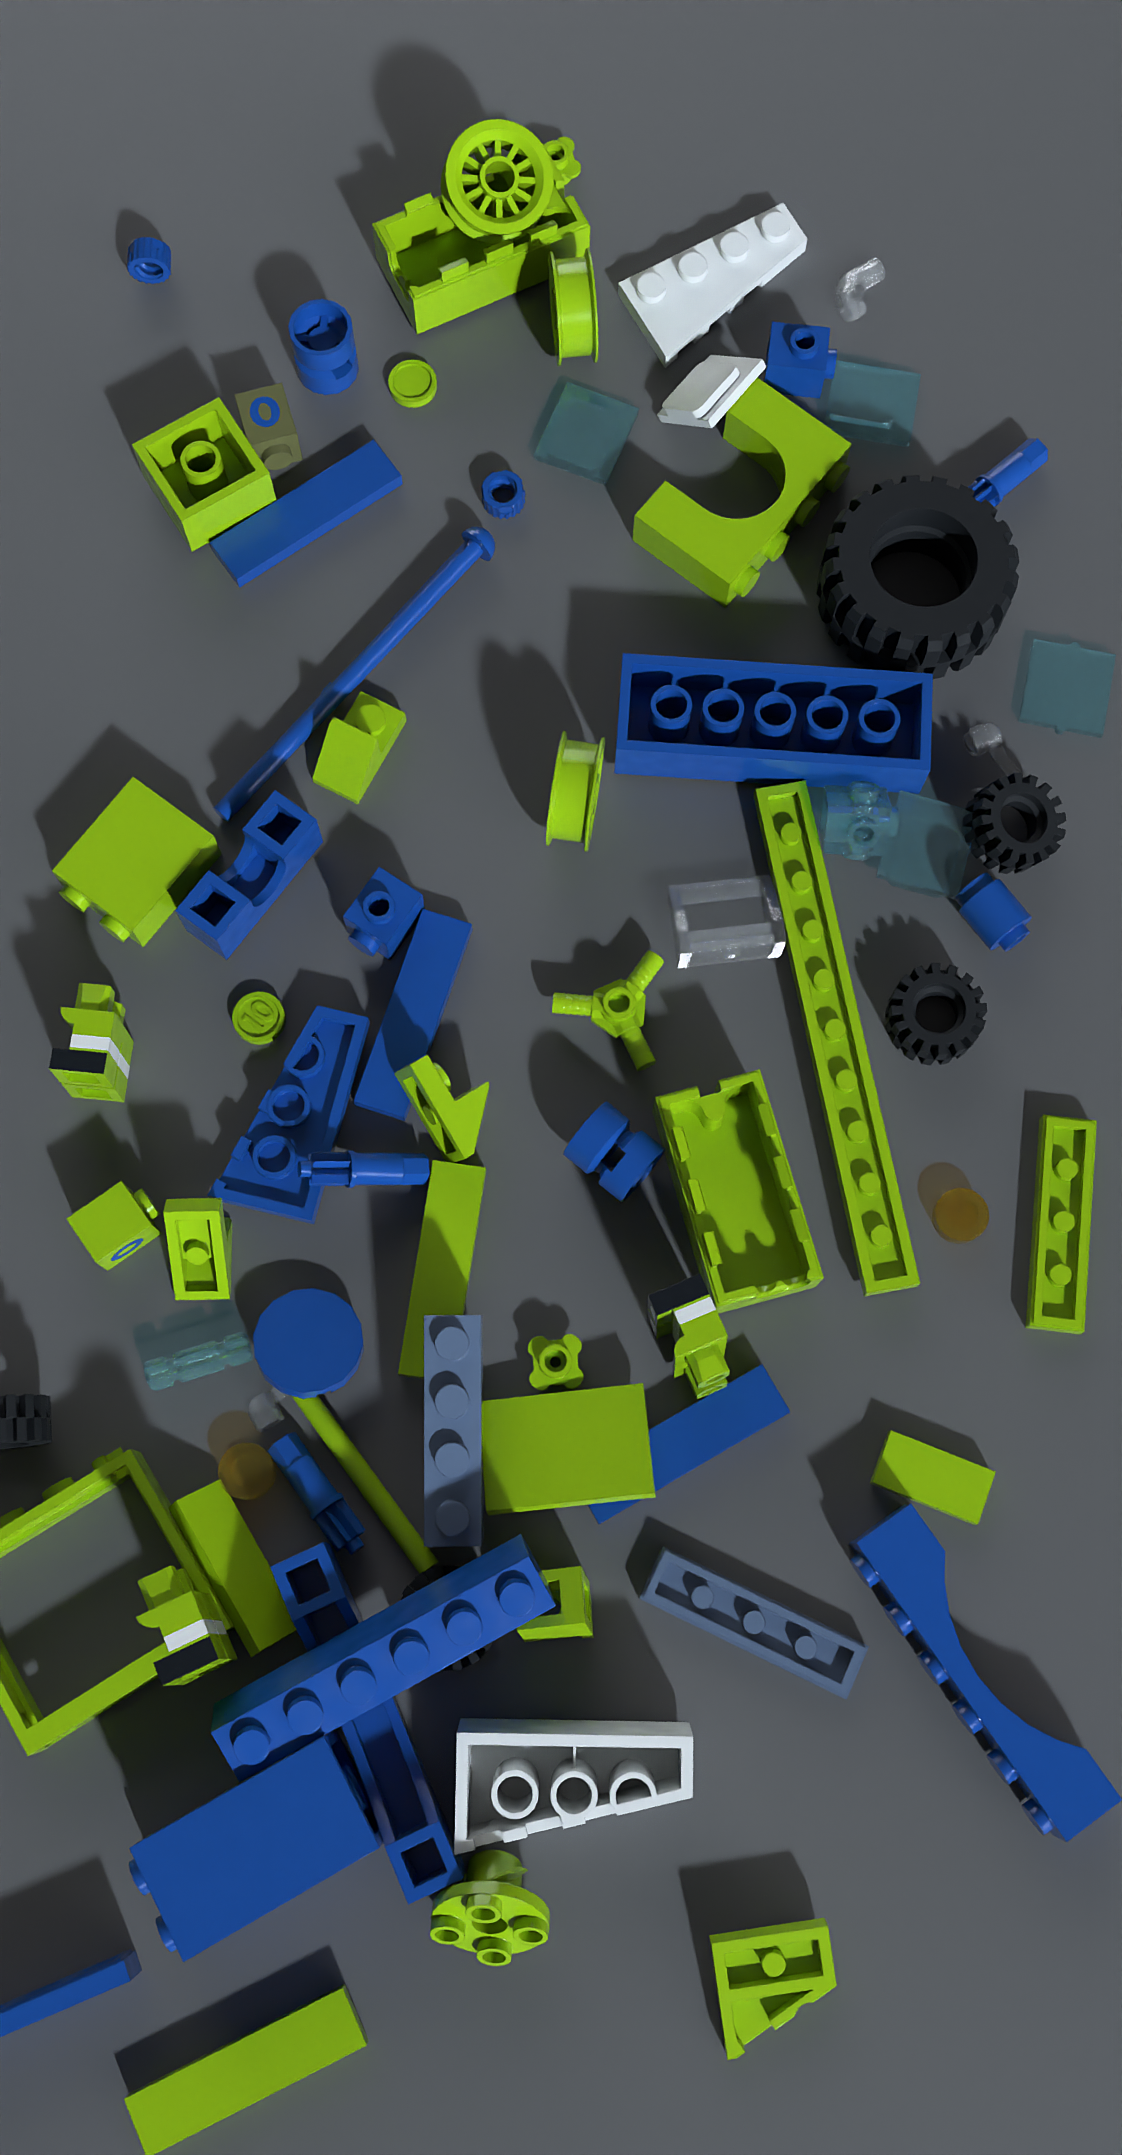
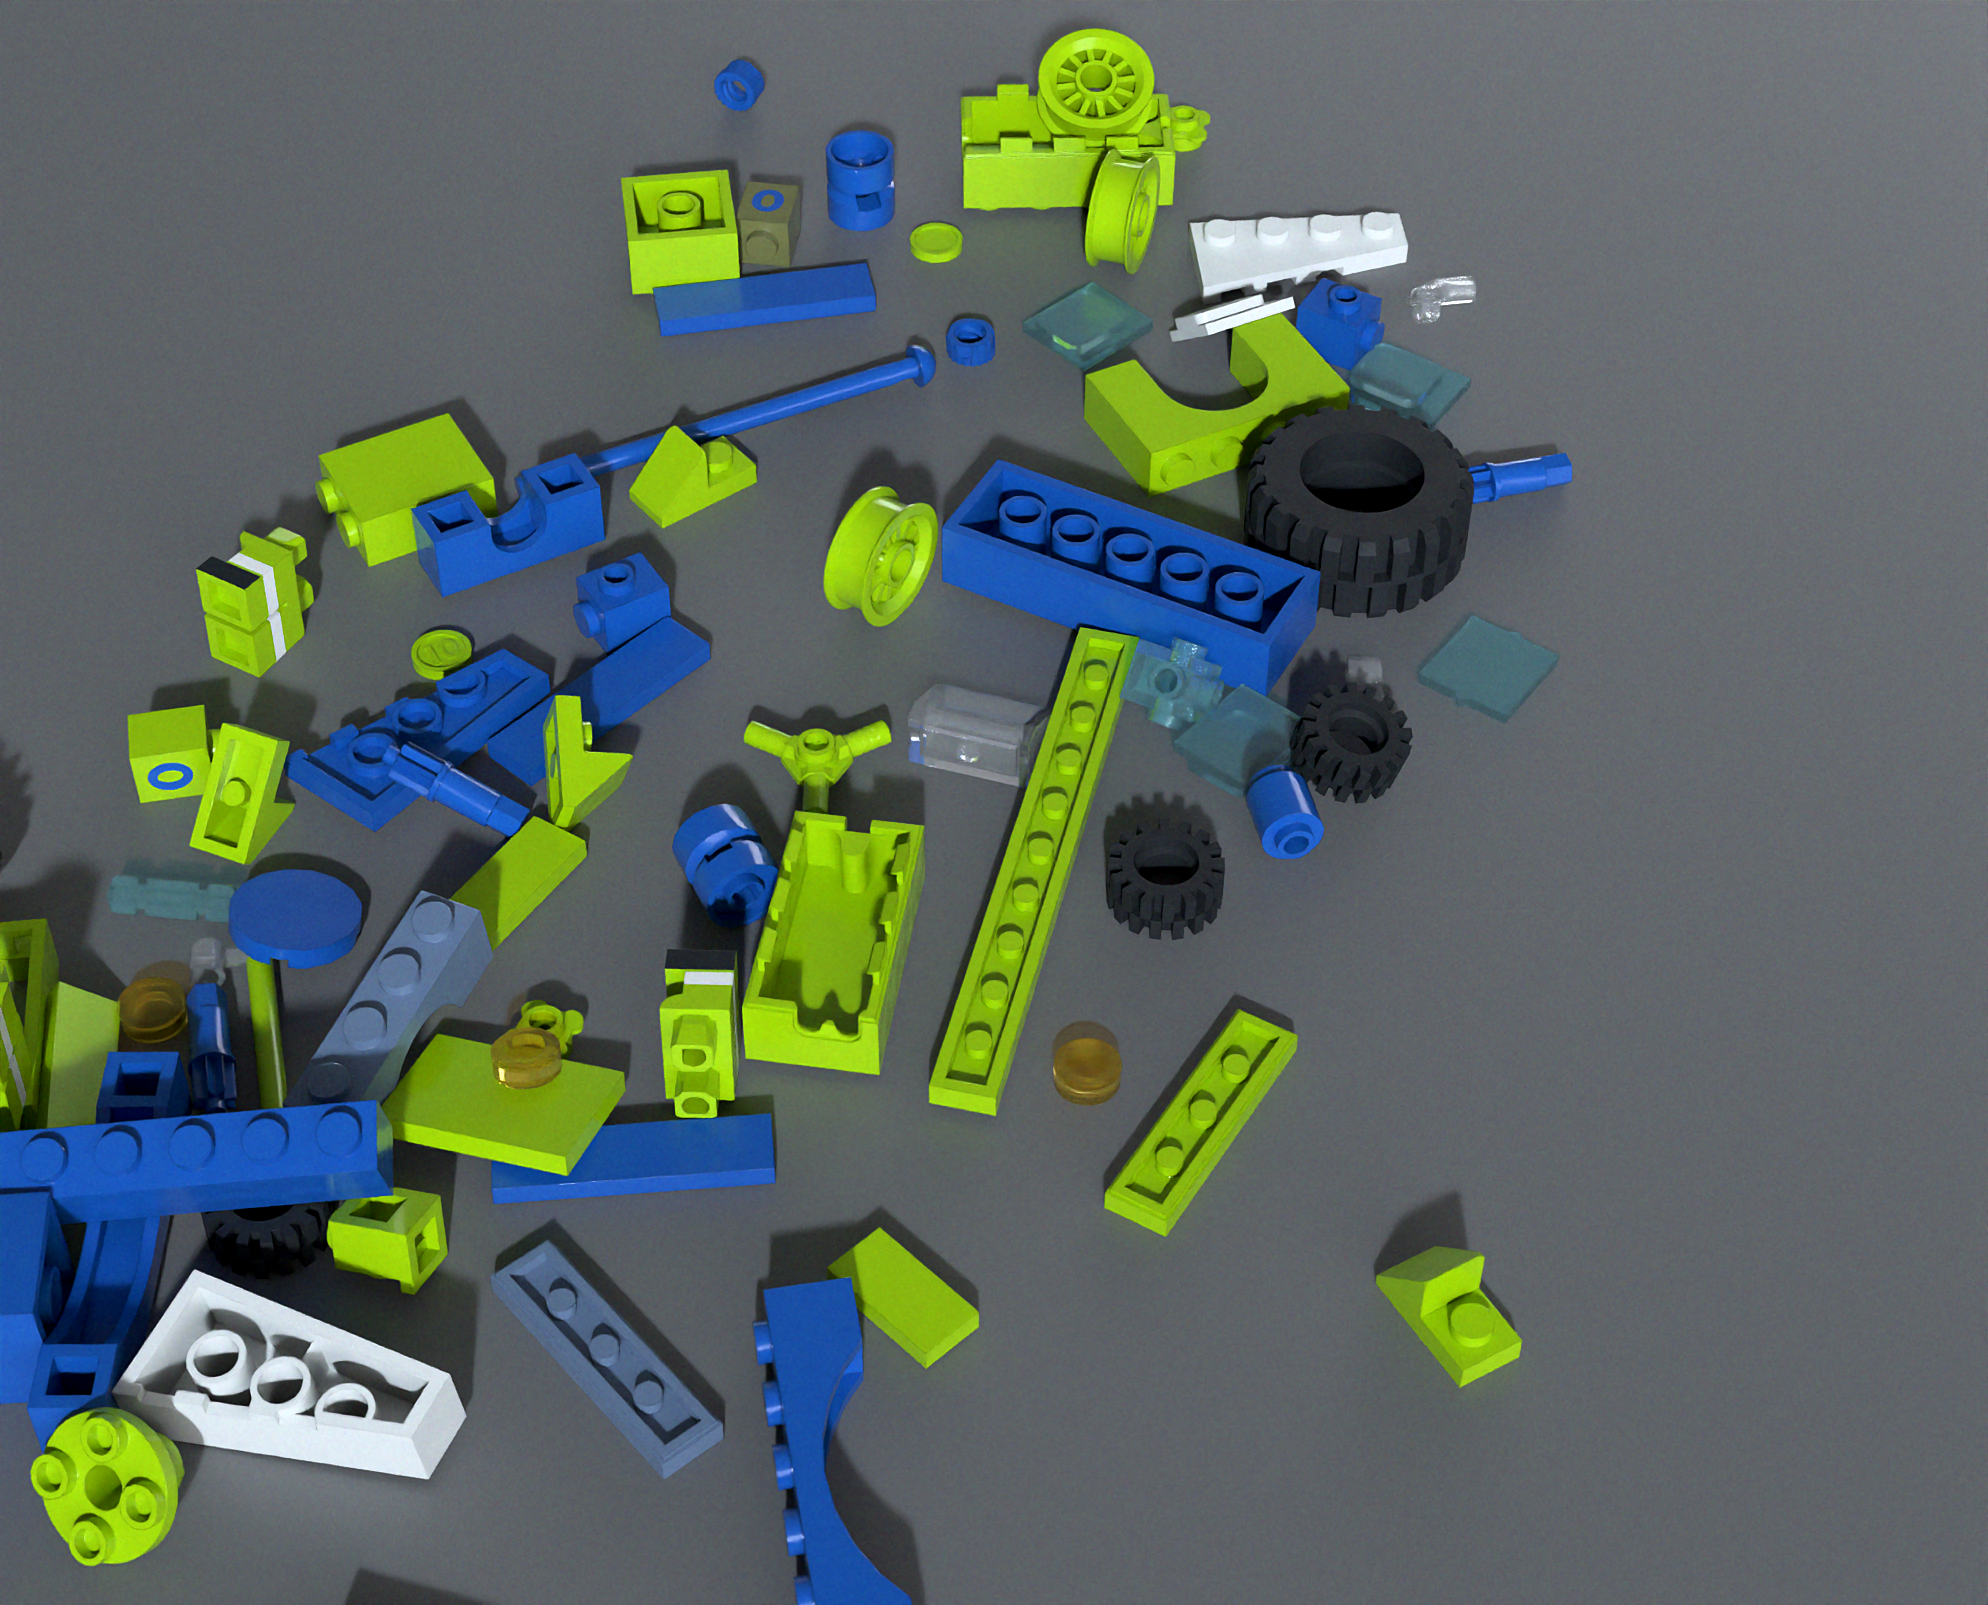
camera: 25 degrees right, 30 degrees down
none -> clear yellow tile [491,1027,562,1089]

